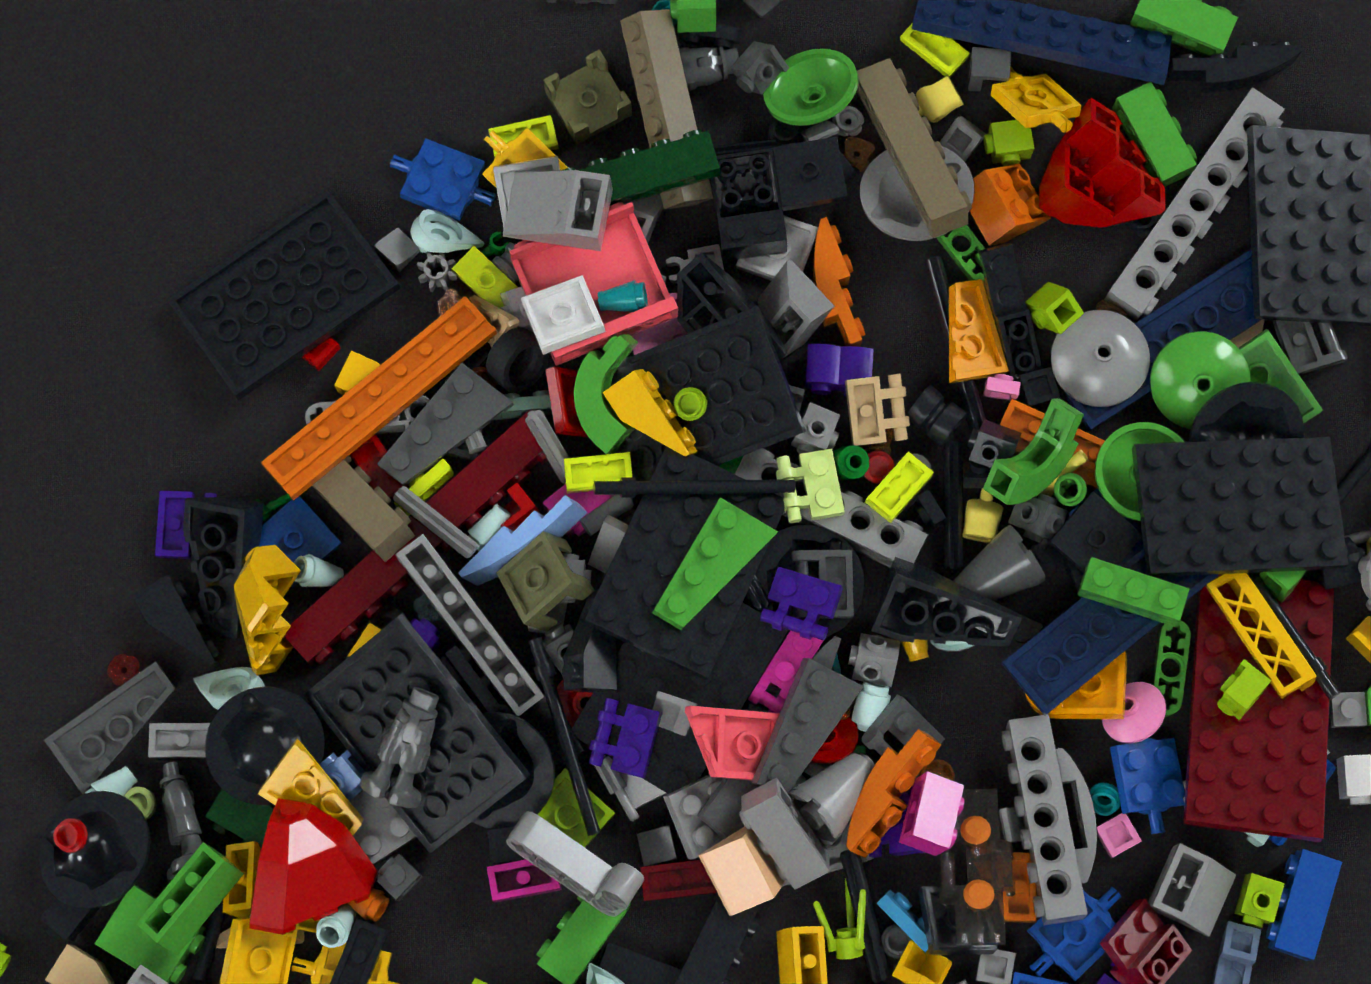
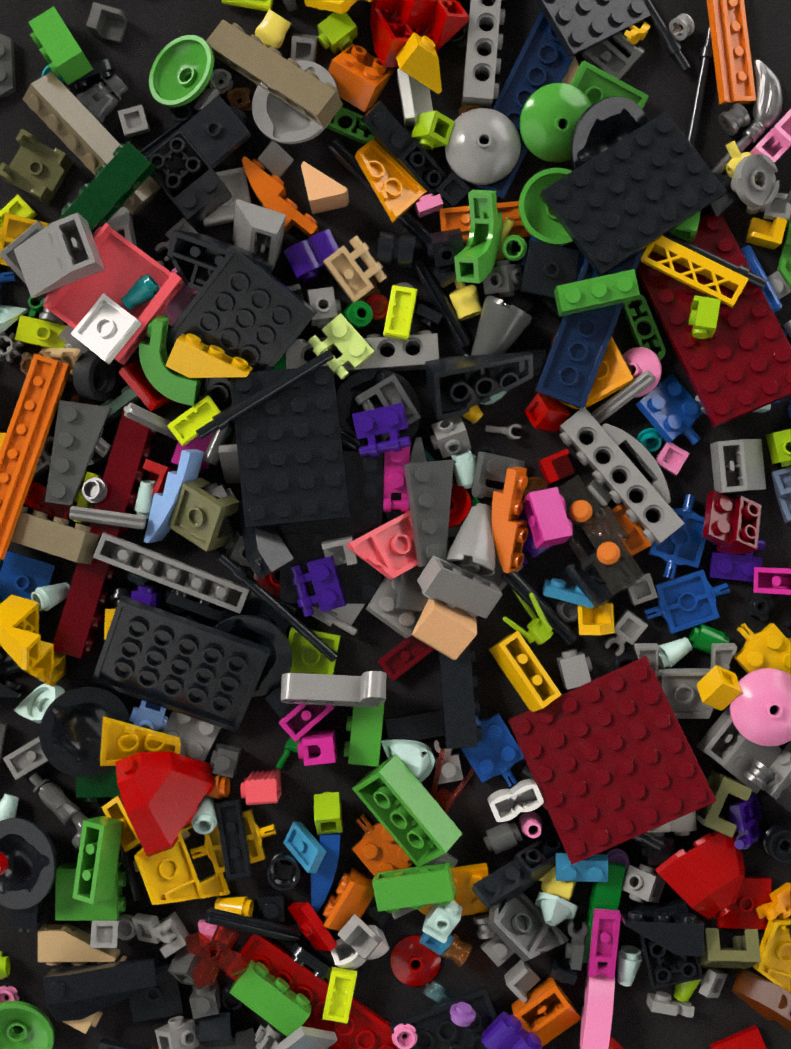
camera: 30 degrees left, 10 degrees up
yellowish green tile [124,787,157,820] -> none
dark grey piece [360,687,439,808] -> none
dark grey slope [637,825,677,867] -> none
bright green wing [652,497,778,630] -> none
lime plate [674,387,707,421] -> none
dark grey brick [730,41,789,94] -> none
none -> flat silver plate [82,477,108,503]
none -> light grey plate [118,104,150,138]
none -> coral brick [241,769,282,805]
none -> light grey slope [257,140,294,178]
none -> green hand [276,737,302,769]
none -> dark pink brick [298,729,338,766]
none -> light nougat slope [301,161,349,214]
none -> yellow slope [395,32,442,94]
none -> white panel [397,69,433,127]
none -> light grey hand [485,424,522,440]
none -> red panel [524,393,570,432]
none -> red panel [537,448,574,485]
none -> light grey axle [591,370,655,424]
none -> yellow piece [624,21,651,45]
none -> blue axle [740,245,782,313]

